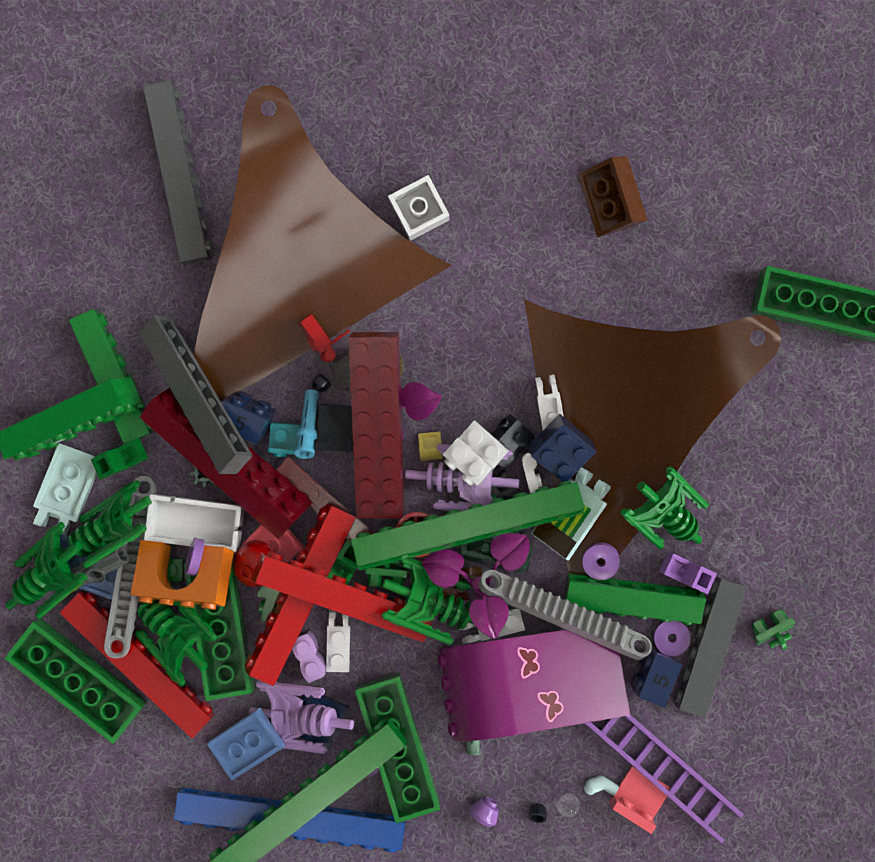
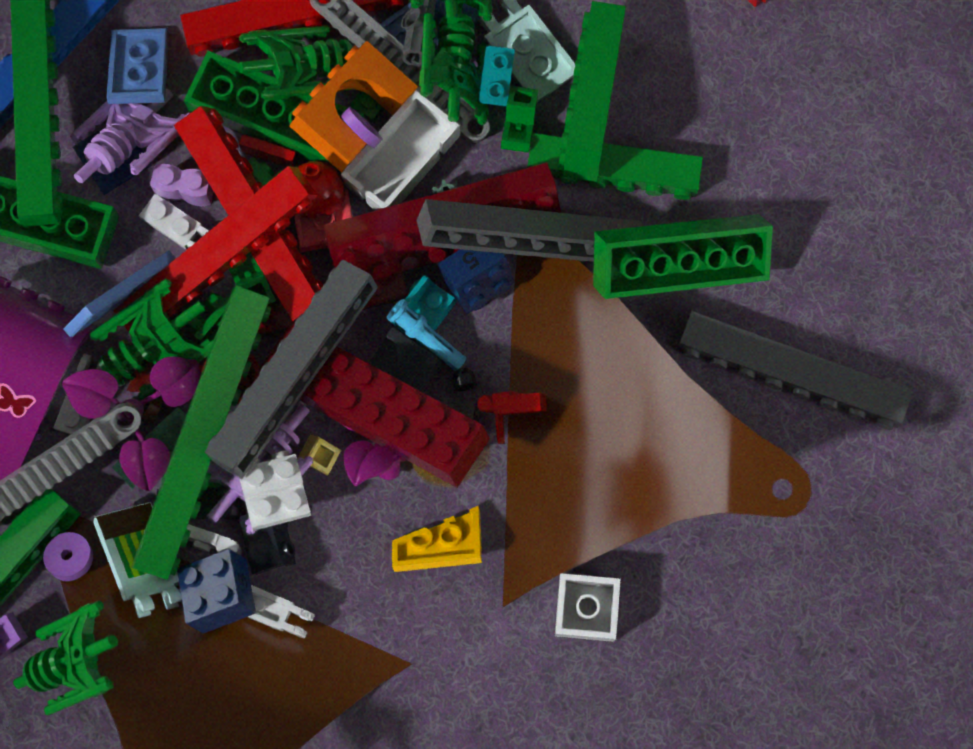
camera: 125 degrees right, 10 degrees down
none -> medium blue tile [64,250,175,337]
none -> dark grey brick [205,259,378,480]
none -> red tile [238,135,298,167]
none -> yellow wing [392,506,482,572]
none -> teal bracket [479,45,515,107]
none -> green brick [593,214,773,299]

